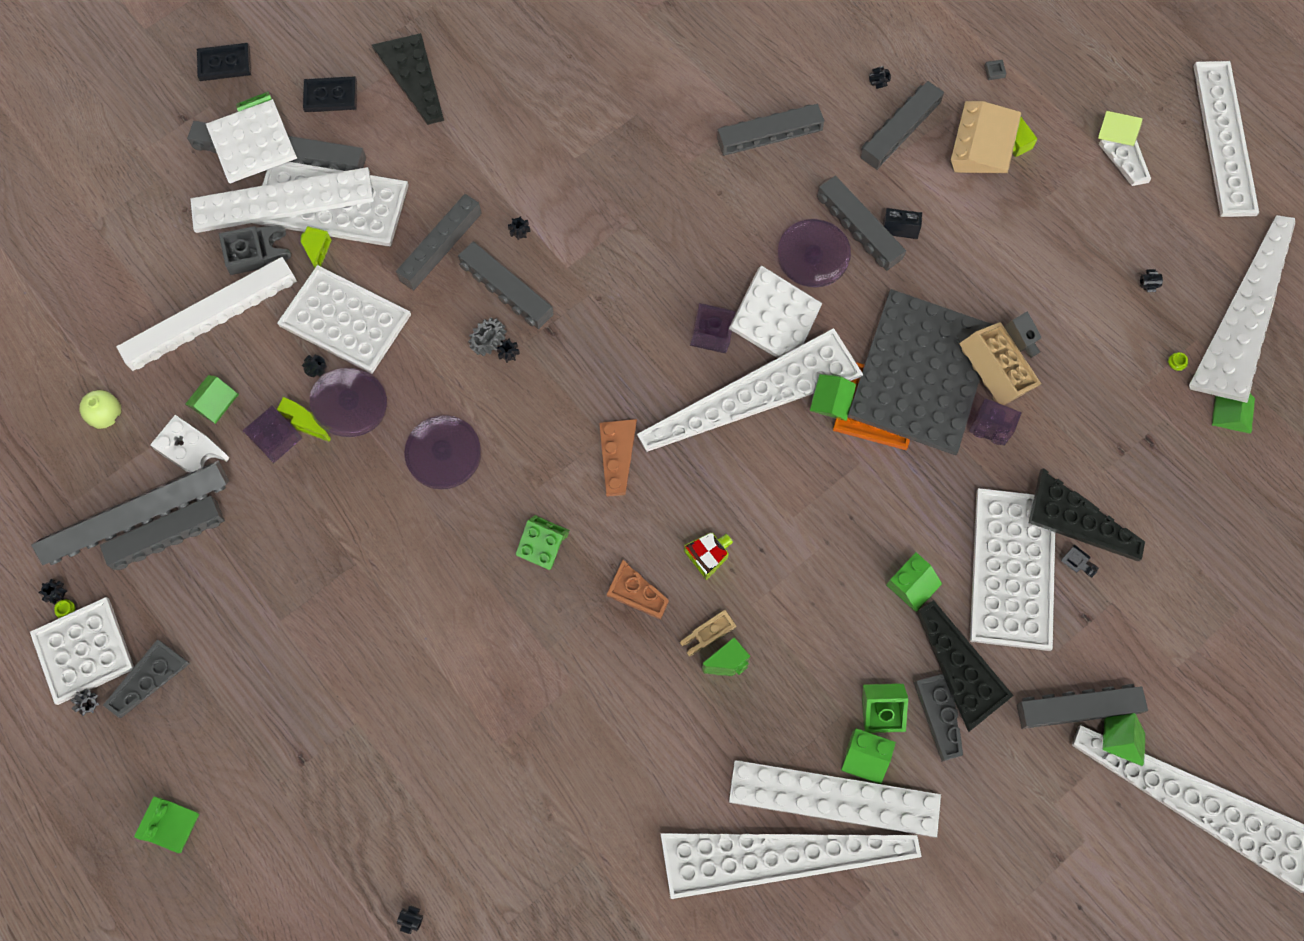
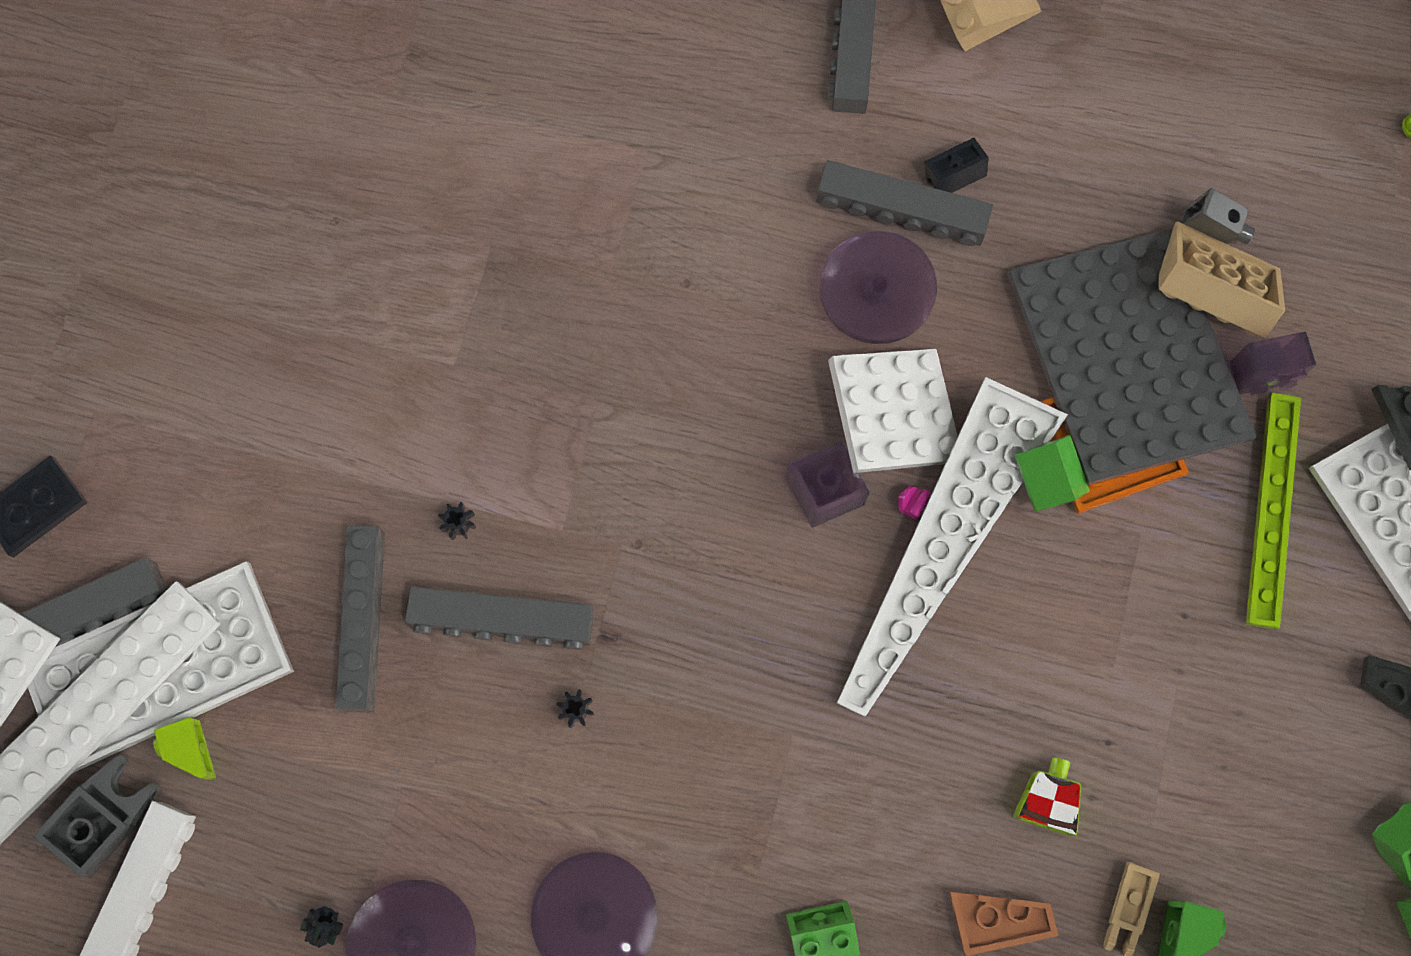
camera: 35 degrees left, 5 degrees up
white plate [277,265,411,374] -> none
pearl dark grey wing [372,33,444,125] -> none
dark grey gear [468,318,507,356] -> none
nougat wing [599,419,637,497] -> none
dark grey brick [717,104,824,156] -> none
bright green slope [886,552,942,612] -> none
black gear [1140,269,1163,292] -> none
none -> dark pink plate [897,486,932,520]
none -> lime plate [1246,393,1301,630]

